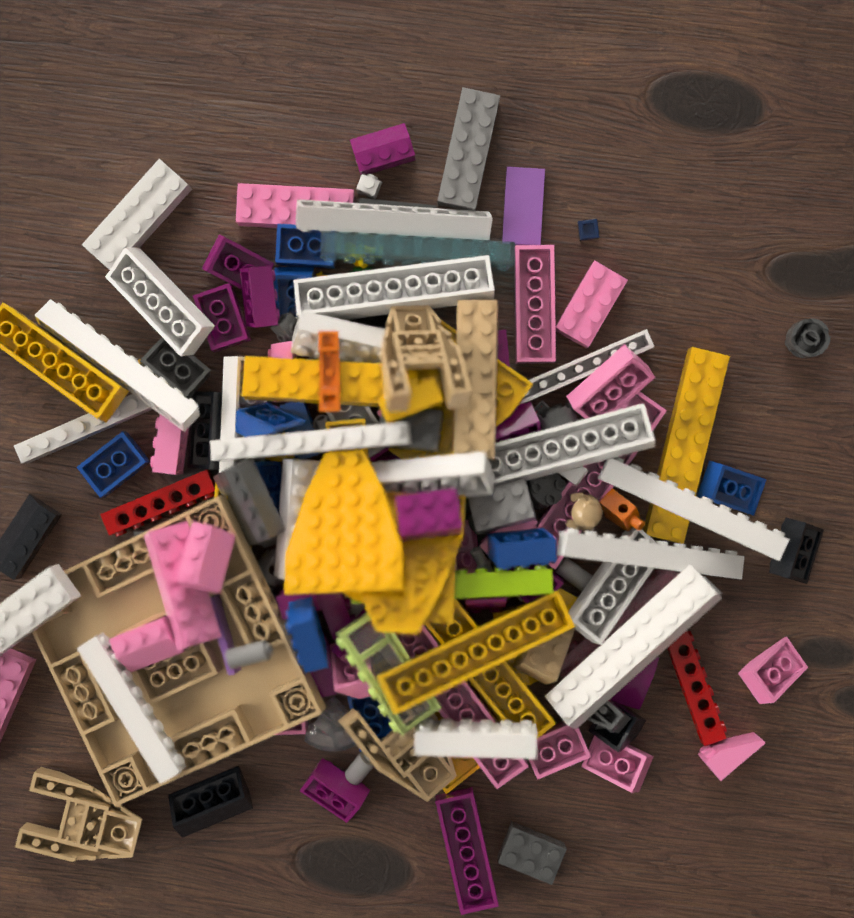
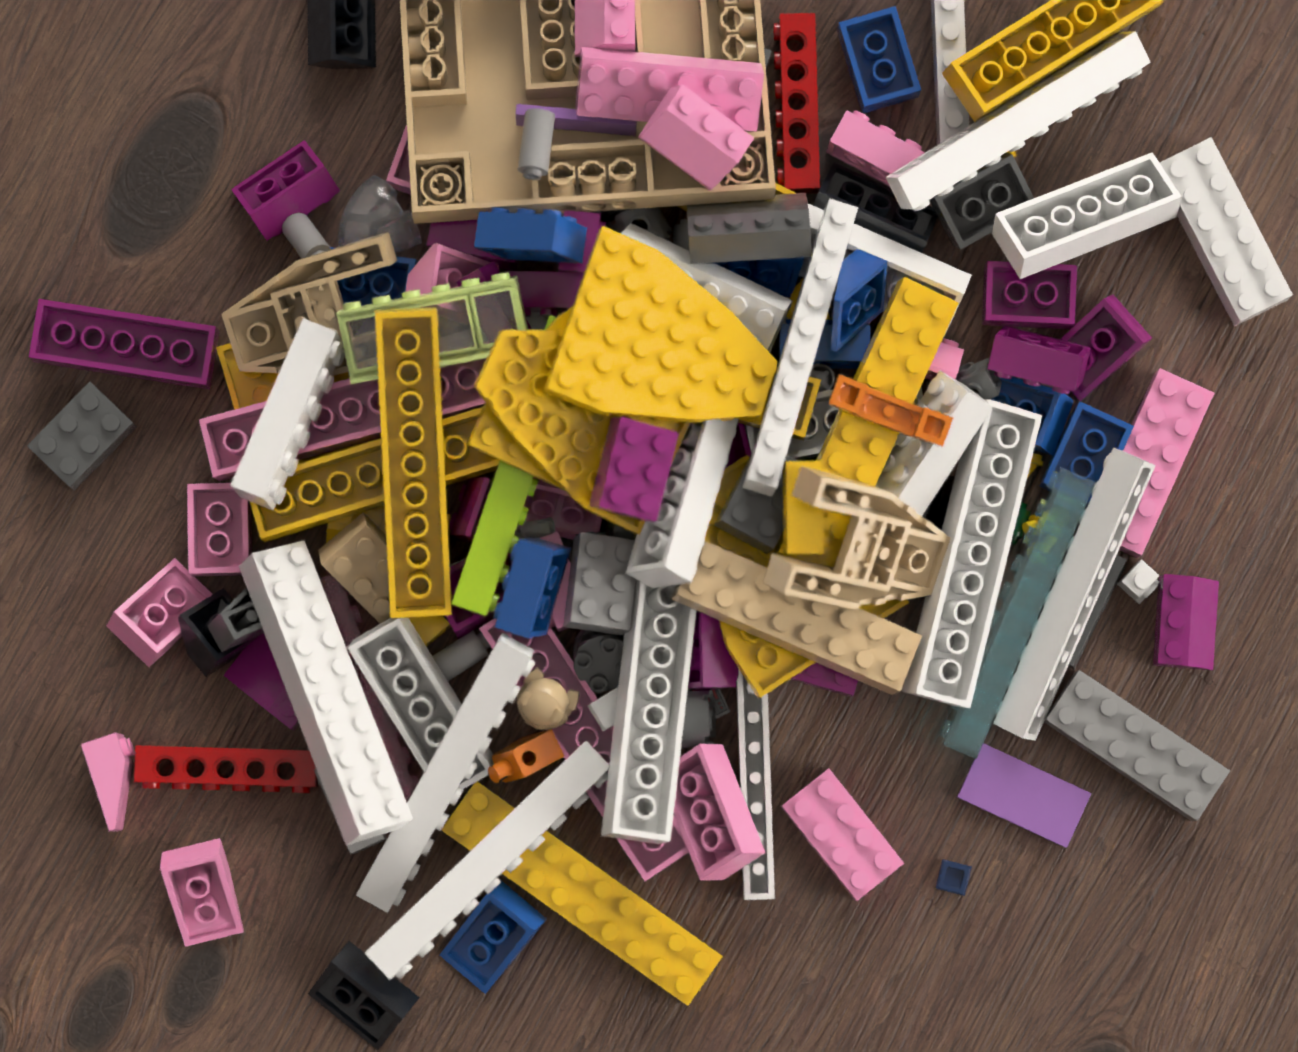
camera: 110 degrees right, 5 degrees down
bright pink brick [514,245,556,364] -> none

